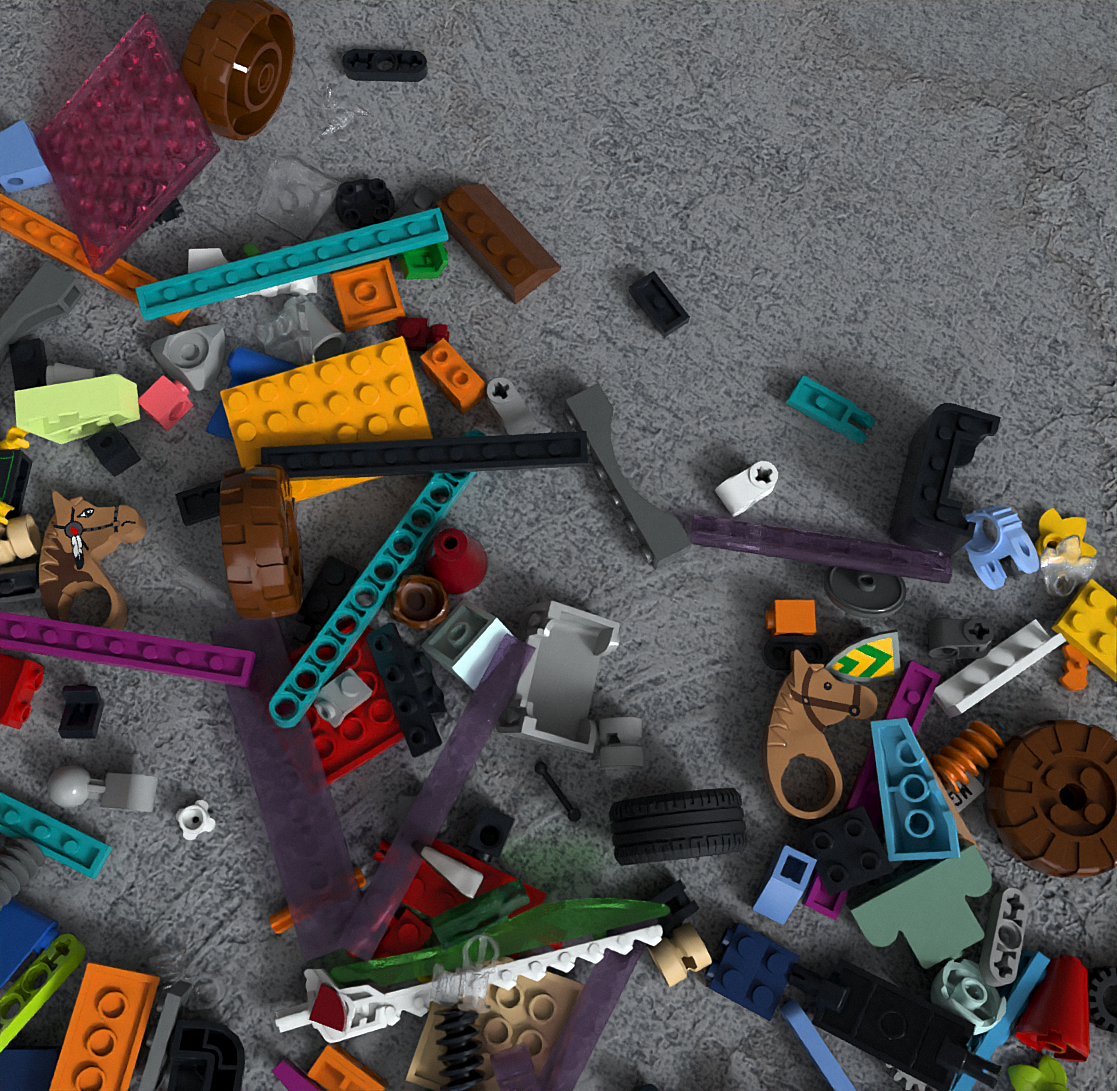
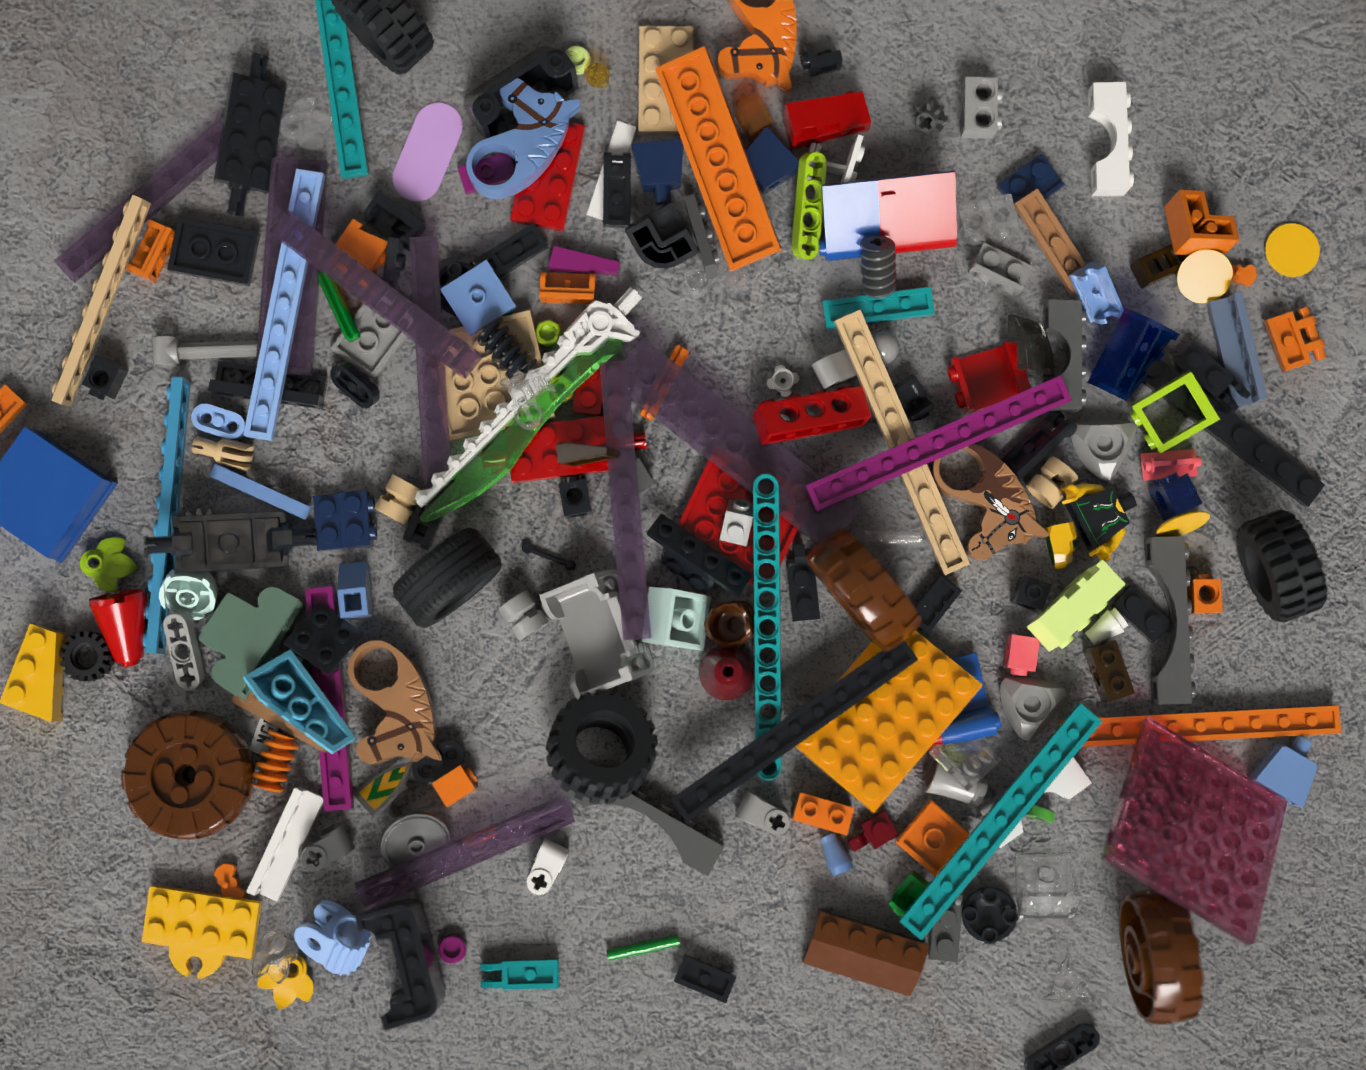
camera: 150 degrees right, 10 degrees up
dark red tile [309,982,347,1032] -> none
clear green hinge [430,878,531,950] -> none
none -> magenta tile [438,934,467,964]
none -> lime tile [535,319,562,348]
none -> black tyre [546,690,658,804]
none -> green piece [607,934,680,961]
none -> red brick [753,385,871,445]
none -> medium blue cone [820,833,854,877]
none -> tan plate [834,310,970,575]
none -> yellow rock [1044,522,1077,570]
none -> dark brown brick [1083,640,1135,702]

